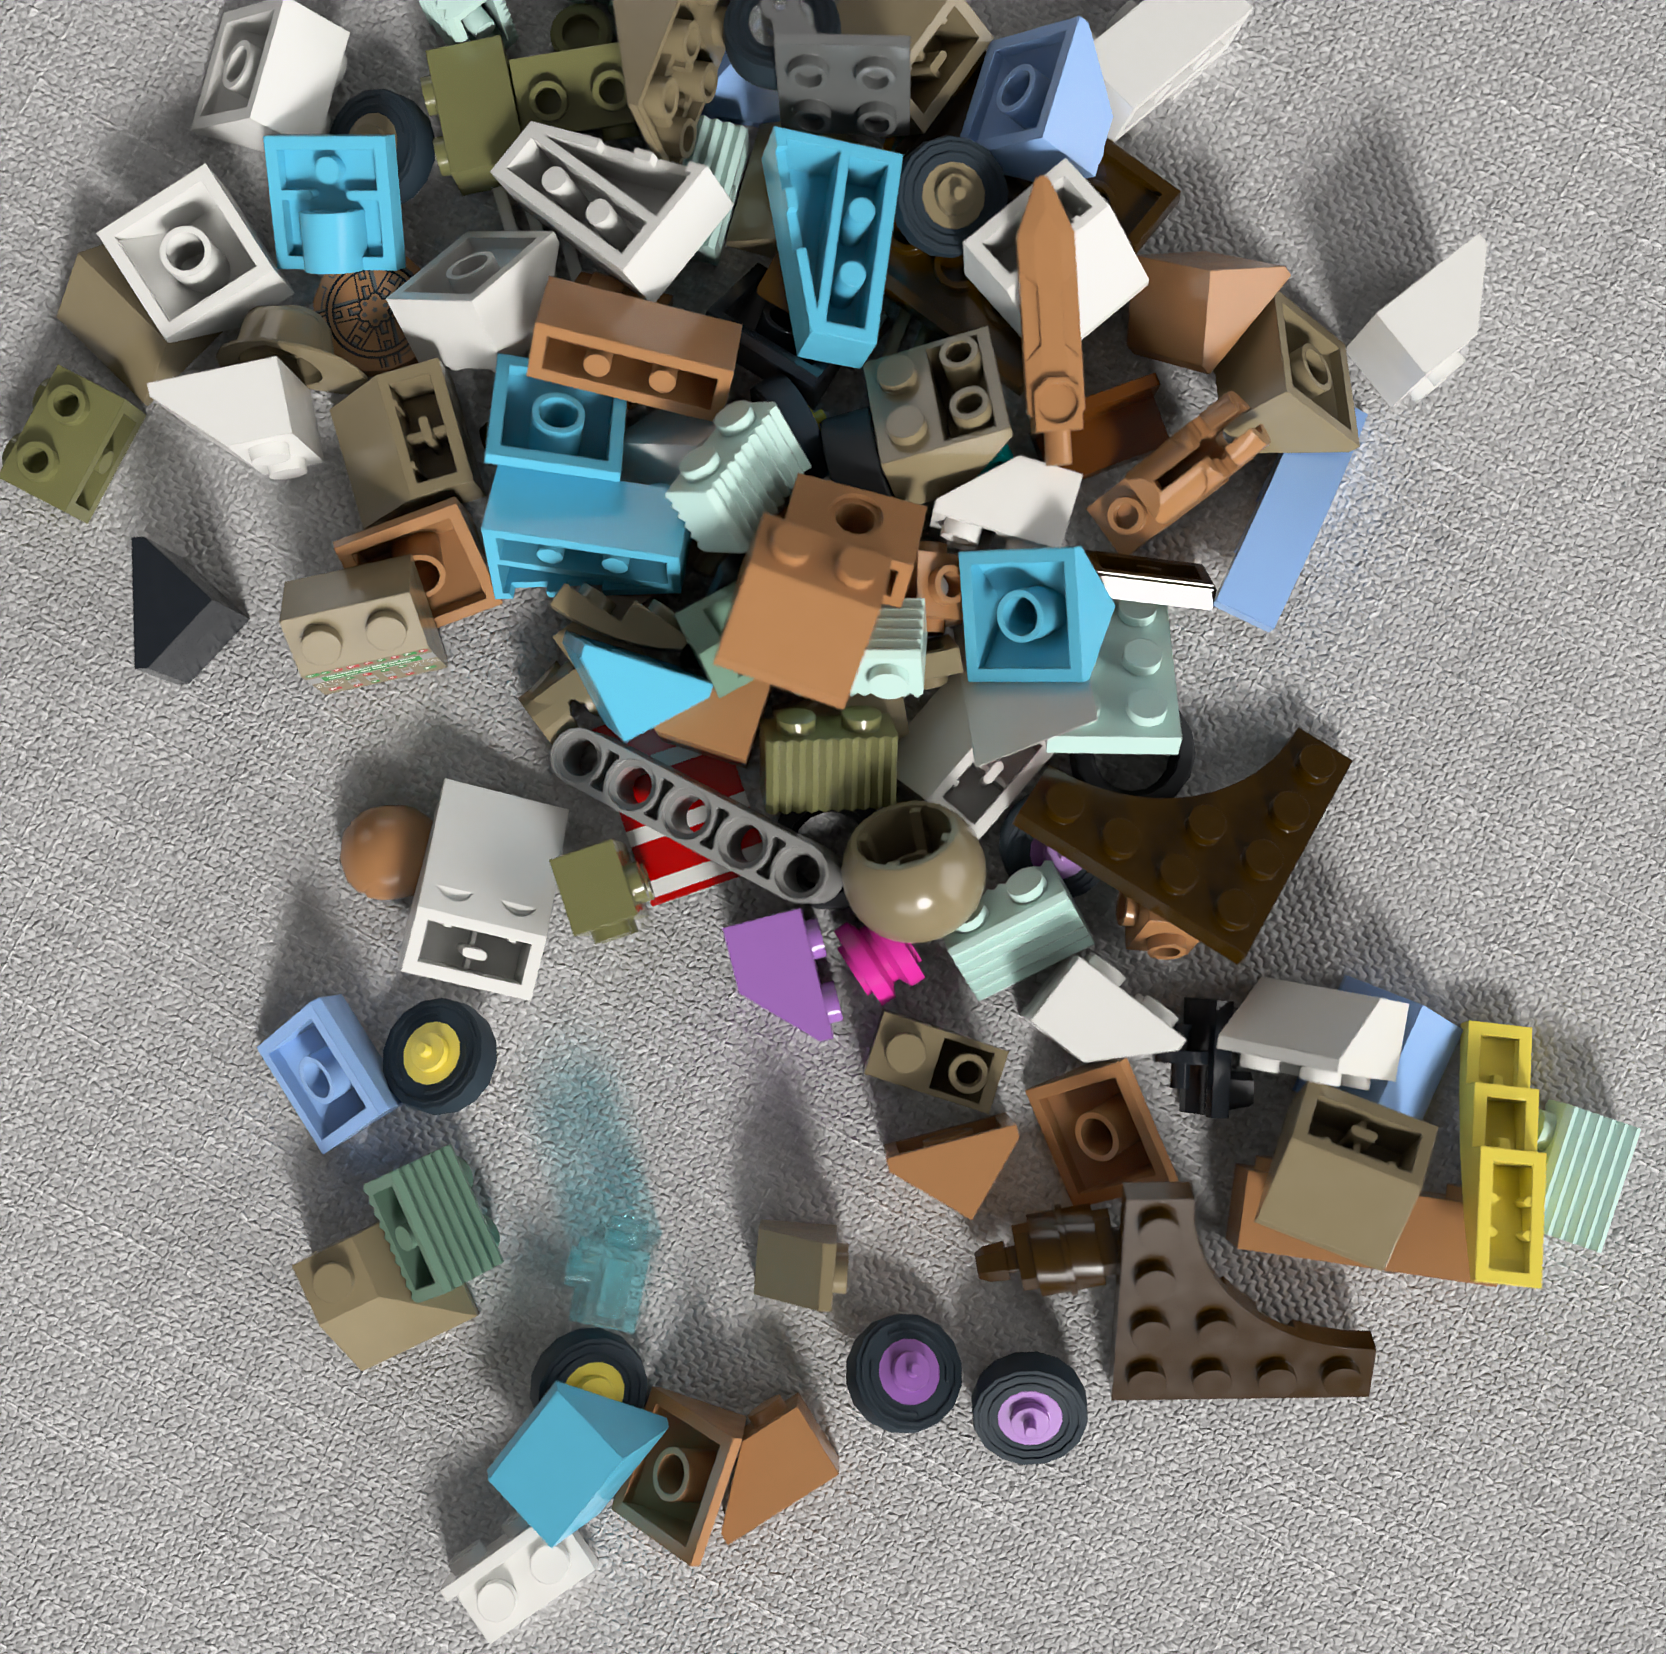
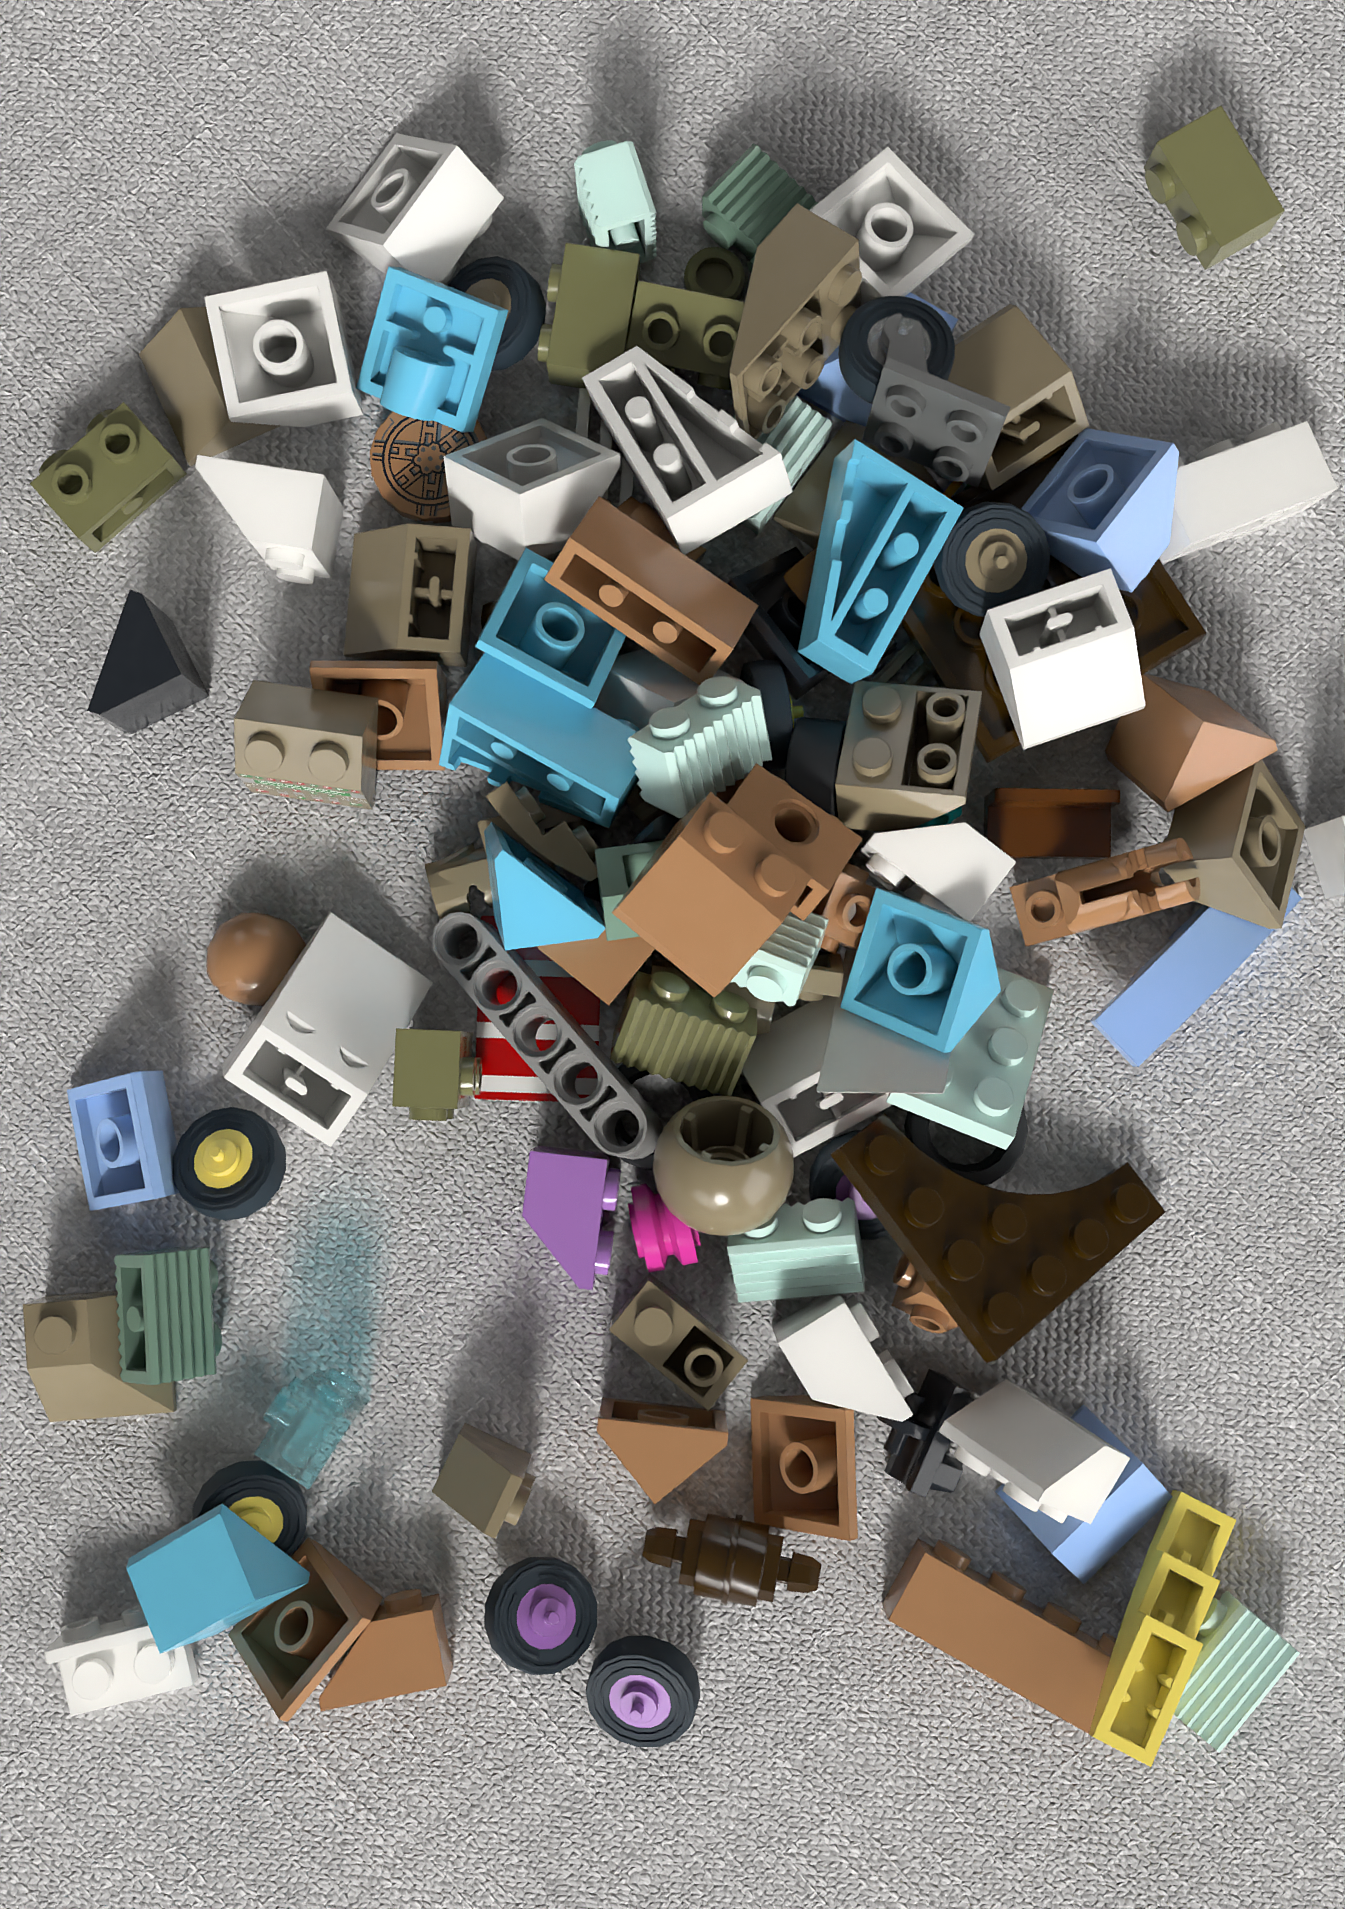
camera: 15 degrees right, 0 degrees up
dark tan piece [216,305,368,395] -> none
medium nougat piece [1015,175,1085,466] -> none
tile [1085,550,1217,610] -> none
dark brown plate [1109,1182,1377,1400] -> none
dark tan slope [1254,1081,1438,1271] -> none

